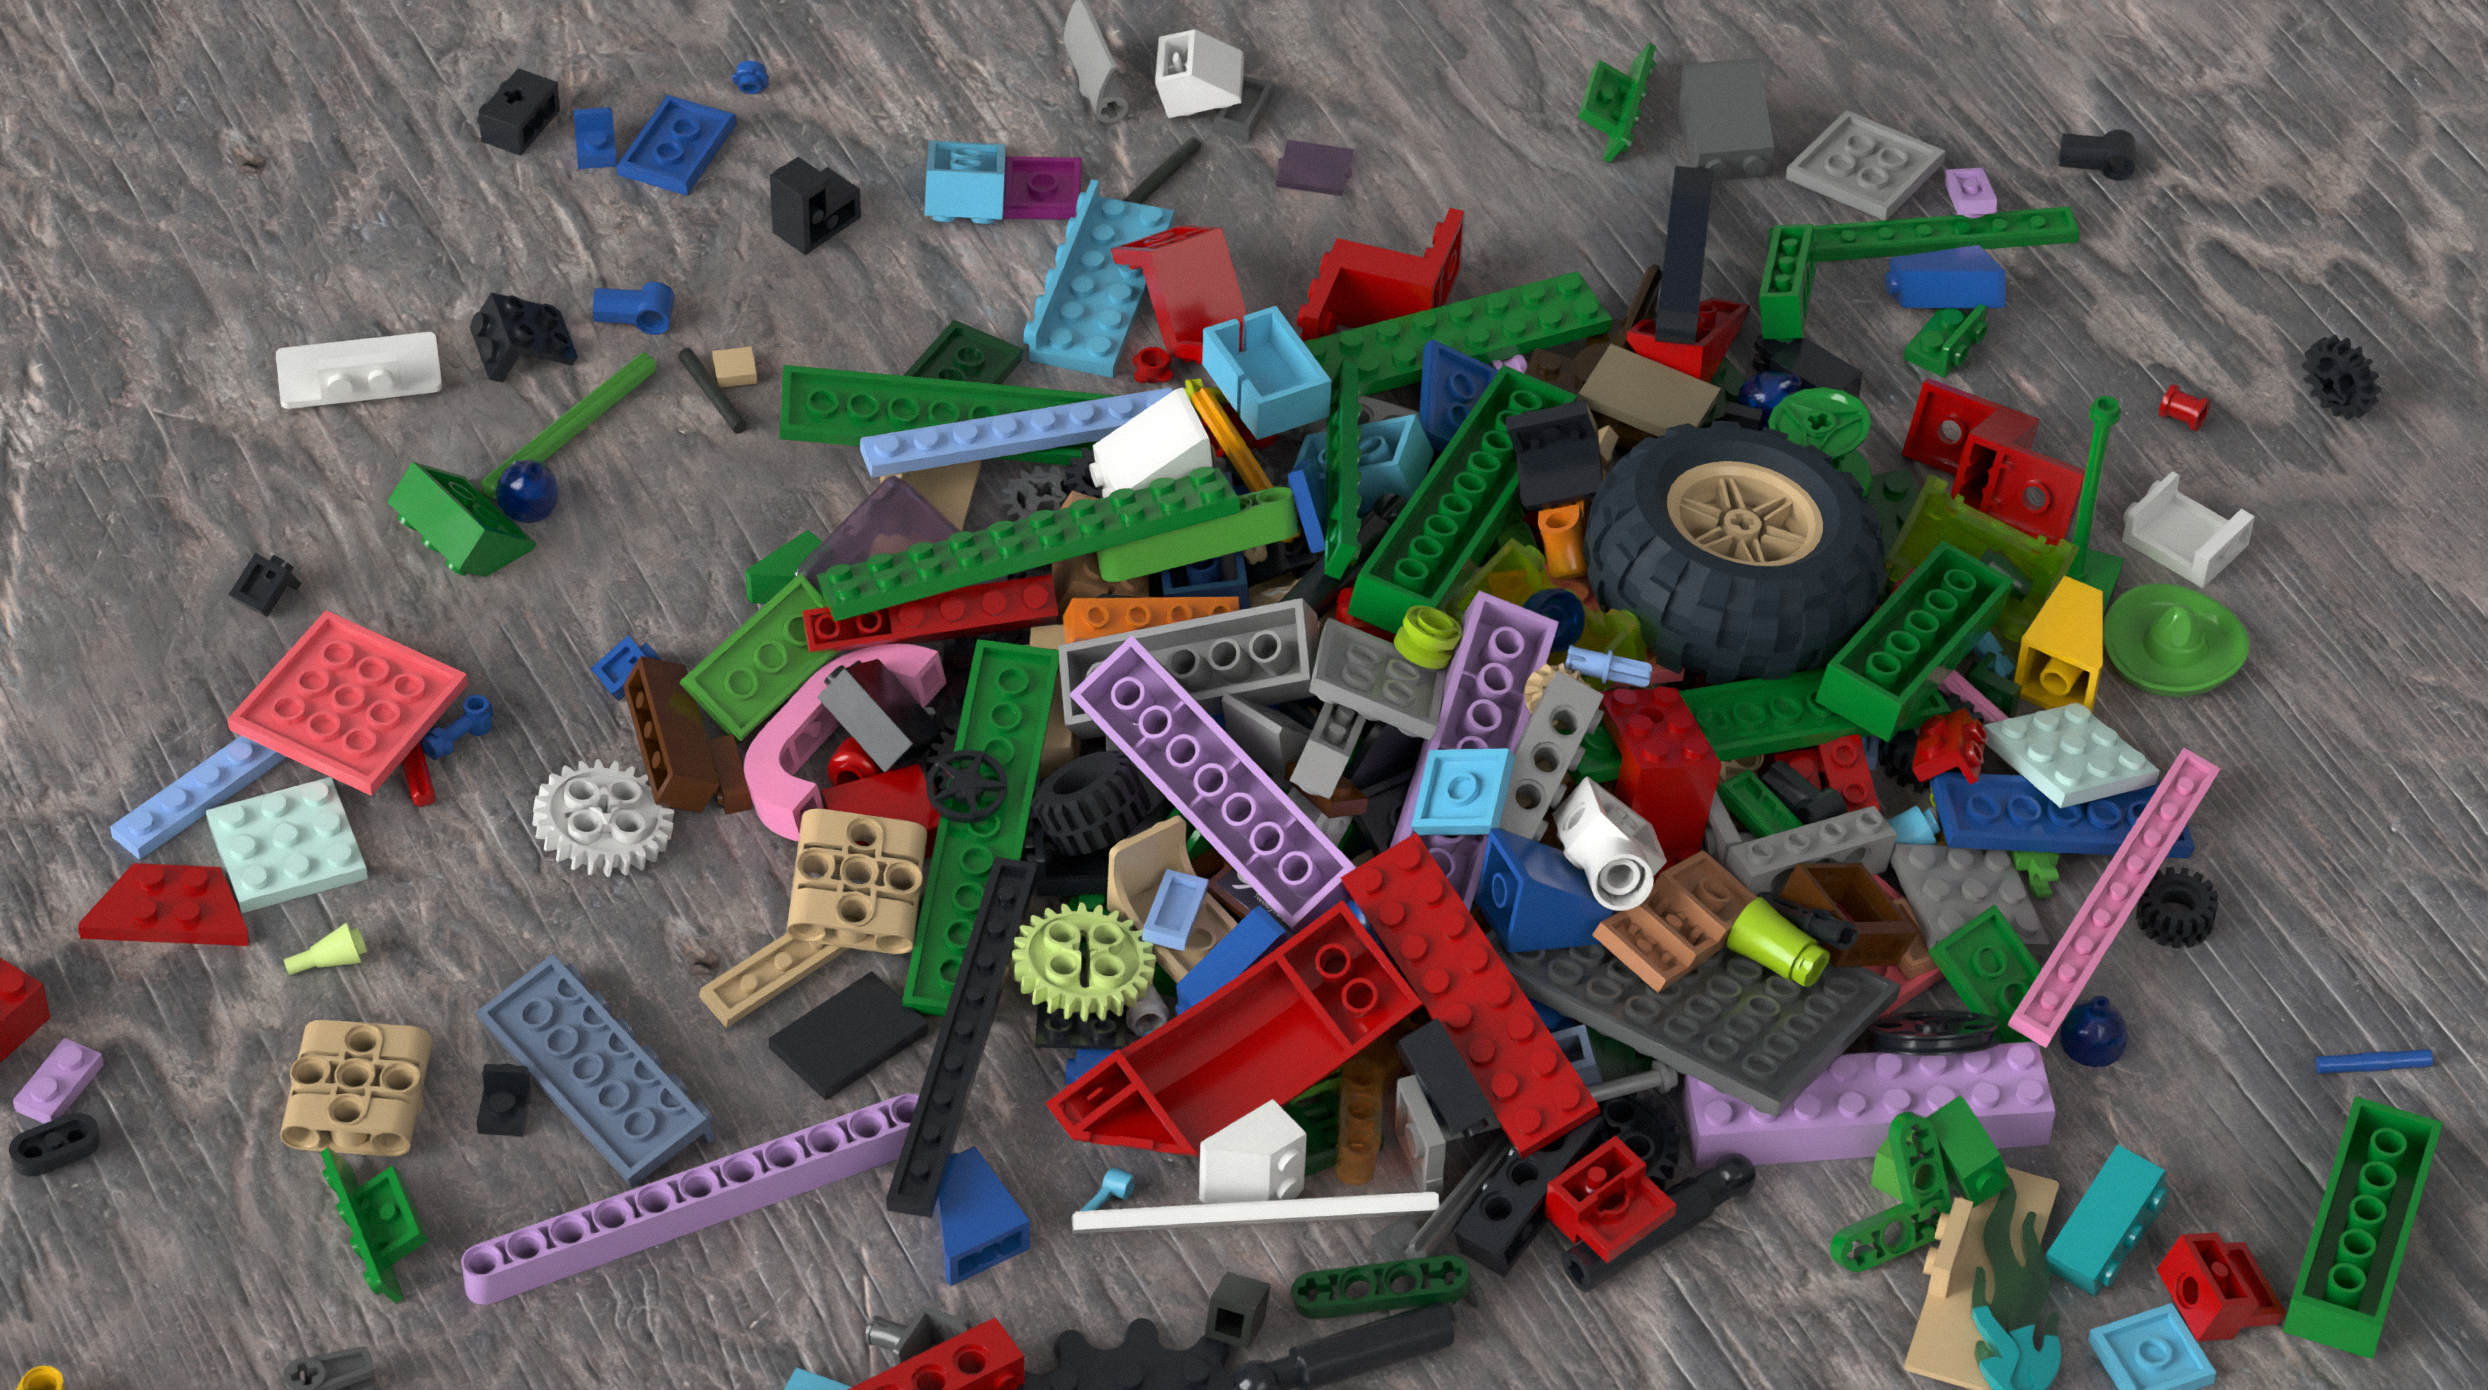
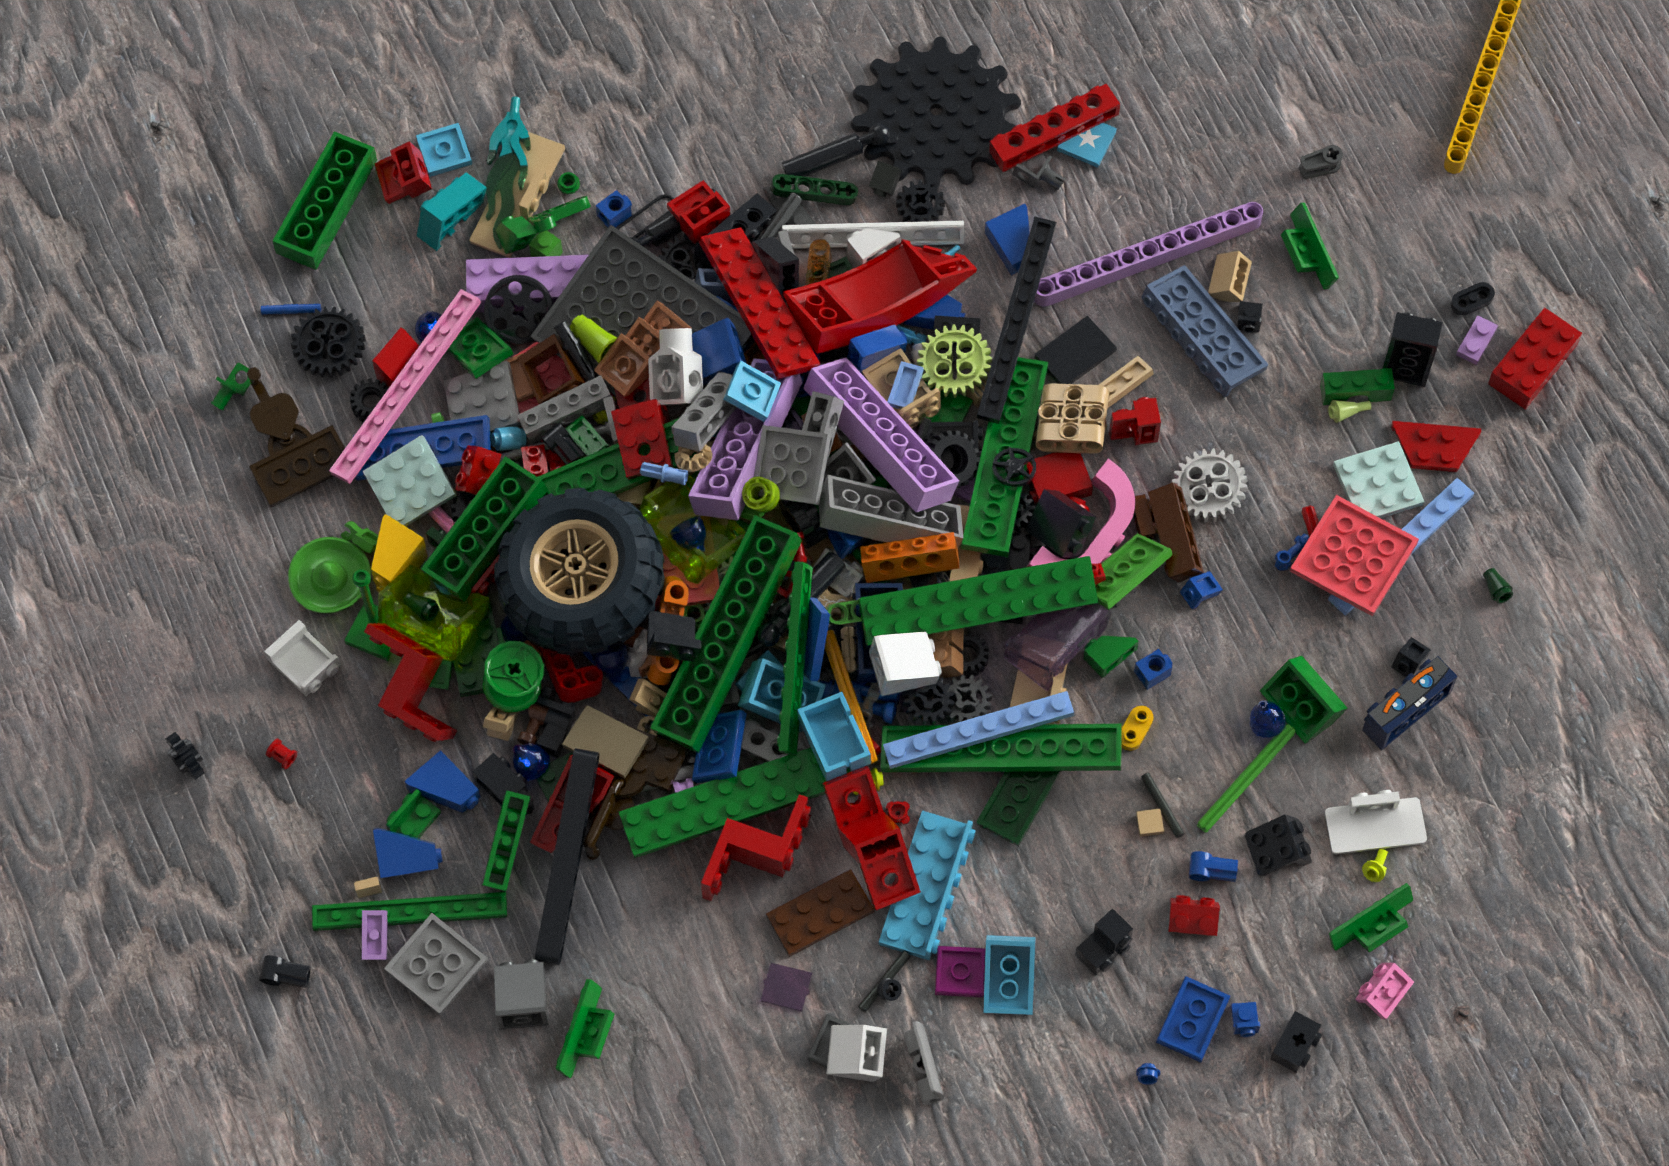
camera: 175 degrees left, 20 degrees up
tan connector [280,1020,433,1157] -> none
none -> green bracket [211,362,251,411]
none -> dark brown plate [247,367,345,508]
none -> black gear [291,306,366,378]
none -> bright green plate [340,521,379,554]
none -> tan tile [354,877,382,898]
none -> red slope [372,327,419,388]
none -> blue slope [404,750,481,813]
none -> green plate [557,172,580,194]
none -> blue brick [596,190,632,228]
none -> black piece [616,194,674,238]
none -> reddish brown plate [766,869,875,957]
none -> black bush [877,978,902,1001]
none -> black gear [896,180,945,222]
none -> red brick [1109,397,1161,445]
none -> yellow plate [1122,706,1153,751]
none -> blue brick [1134,649,1173,690]
none -> red bracket [1168,895,1220,936]
none -> tan brick [1208,251,1252,302]
none -> green arch [1320,368,1395,406]
none -> green bracket [1329,883,1413,953]
none -> bright pink bracket [1355,963,1414,1019]
none -> brick [1362,656,1458,751]
none -> neon yellow plate [1362,848,1388,882]
none -> black brick [1382,312,1443,387]
none -> dark green cone [1483,568,1513,604]

